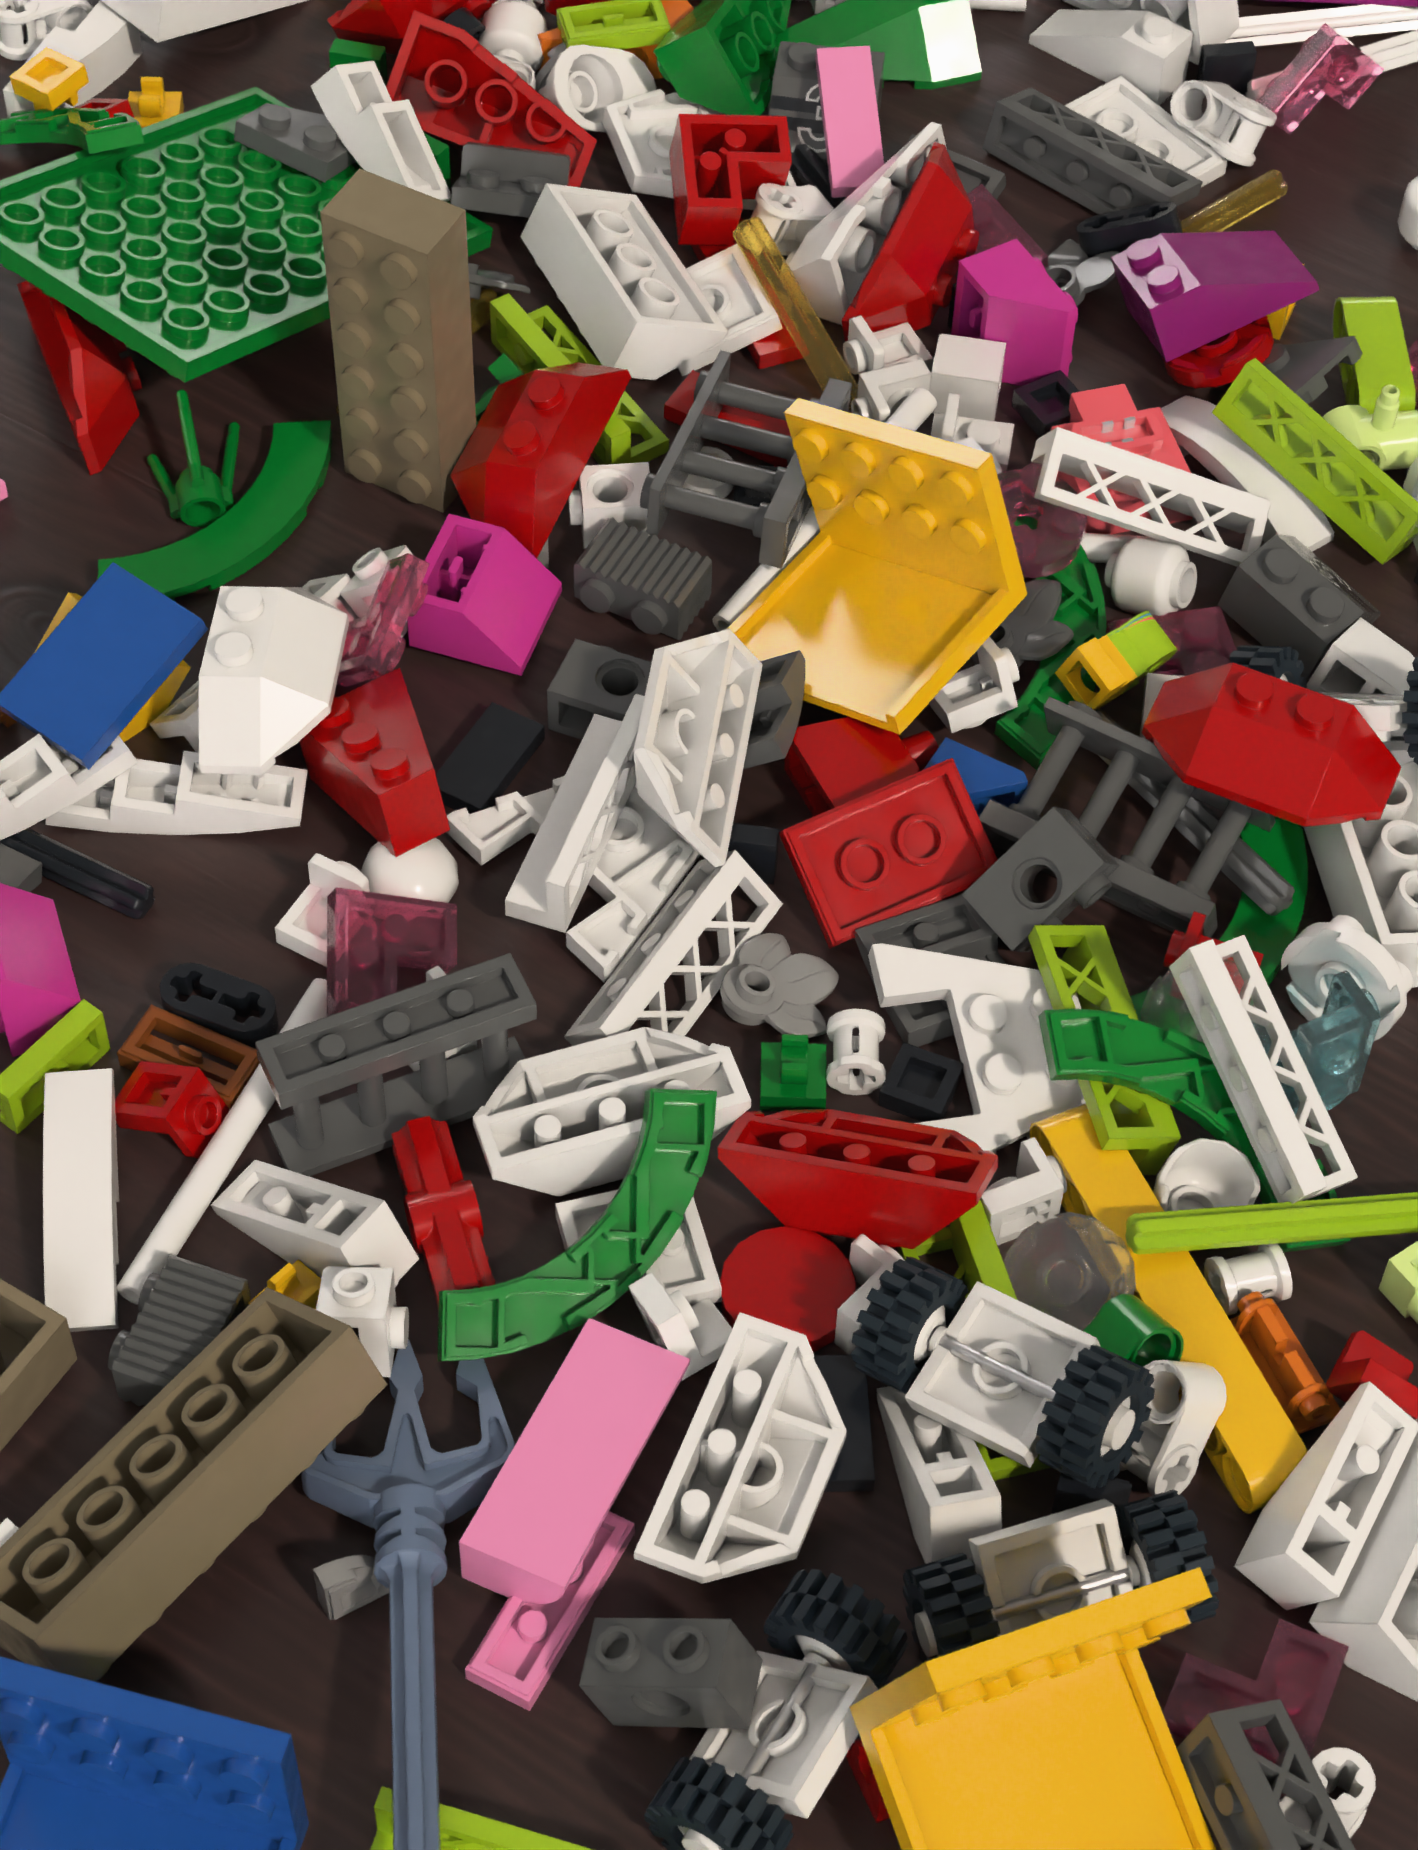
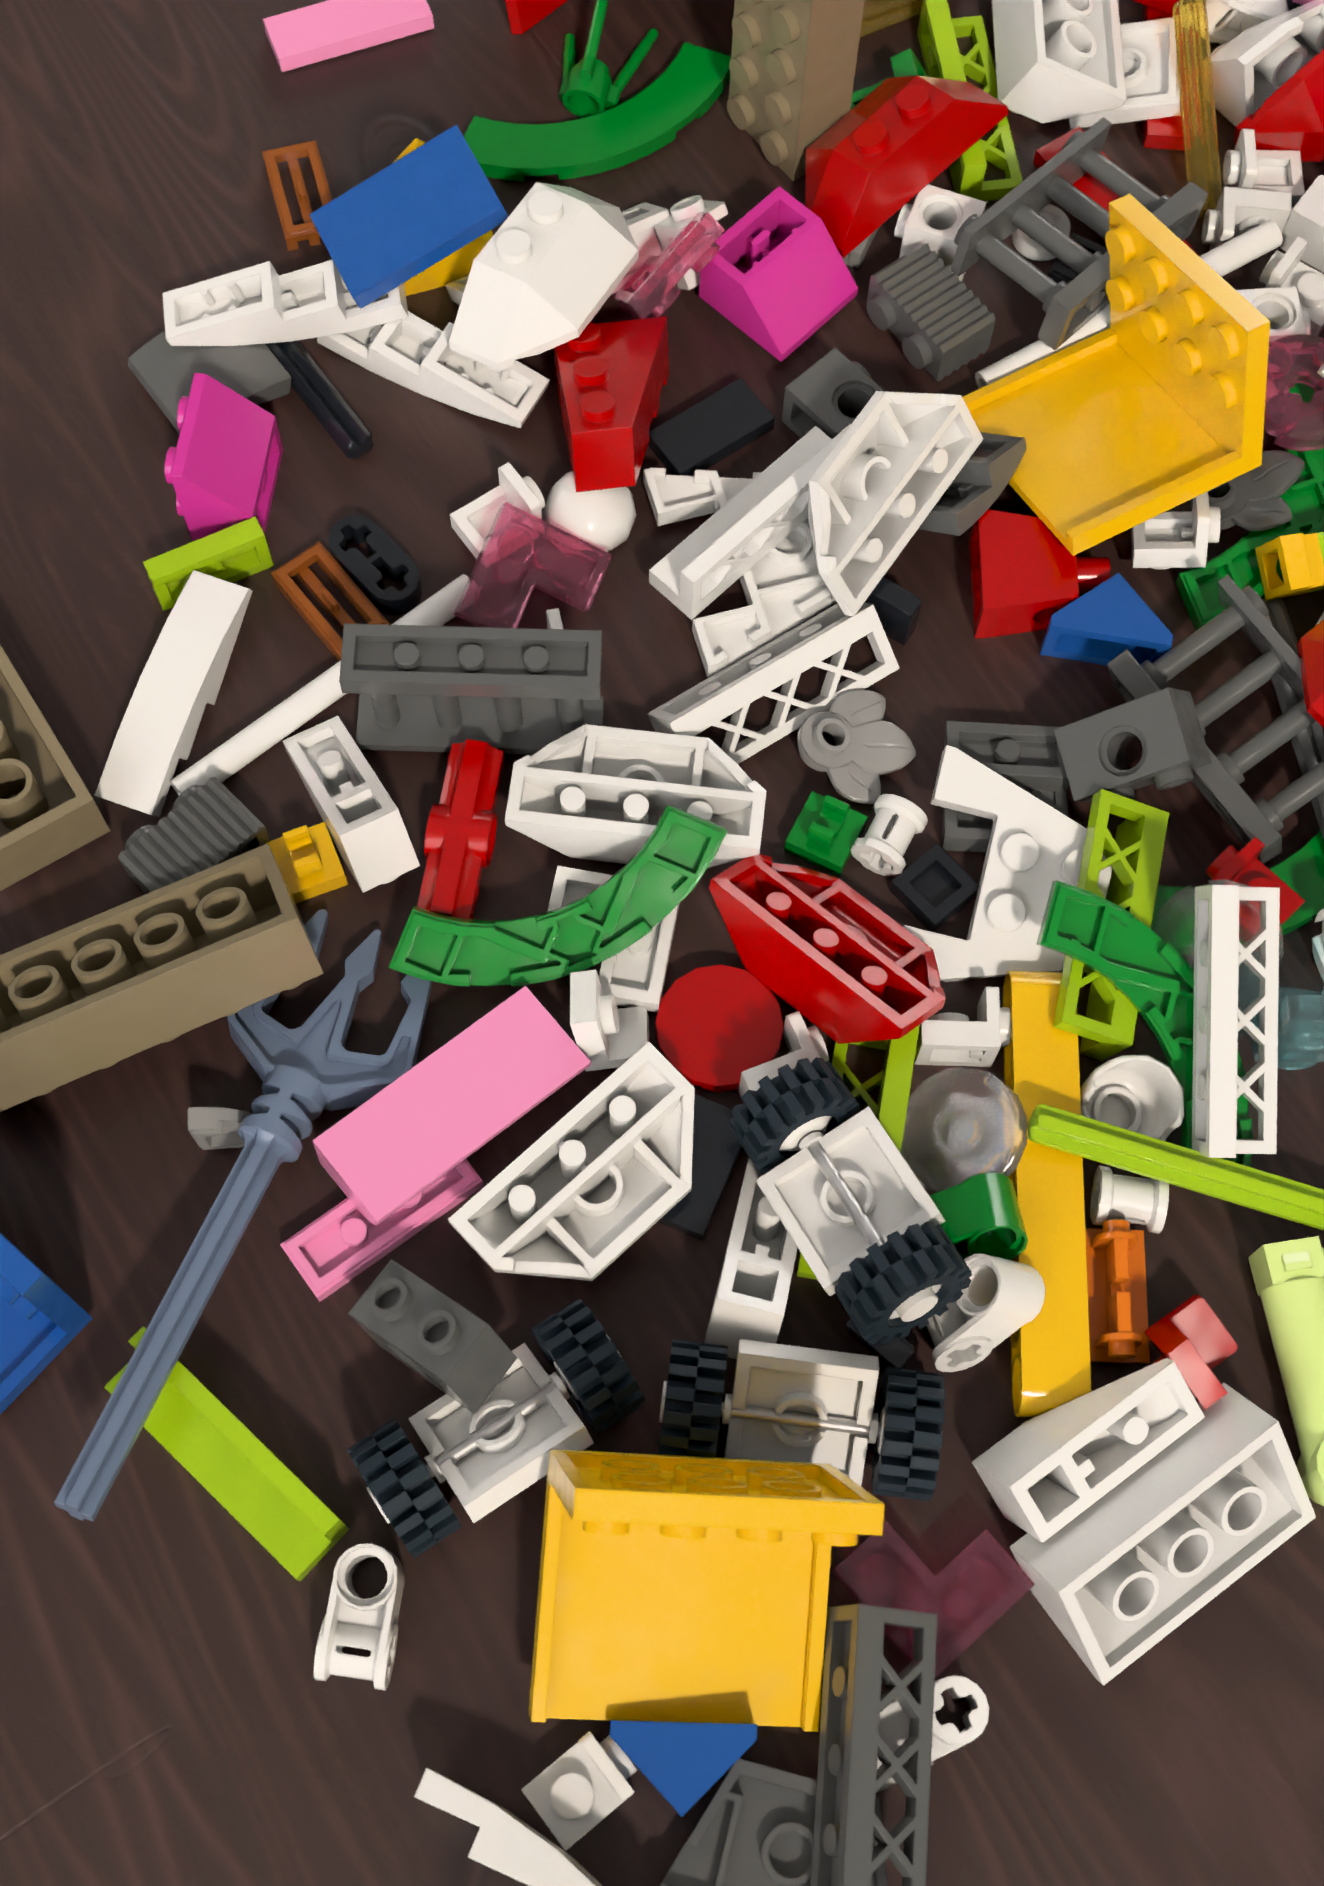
camera: 25 degrees right, 15 degrees up
red bracket [115,1061,229,1158] -> none
white bracket [316,1266,409,1377] -> none
red tile [779,758,997,949] -> none

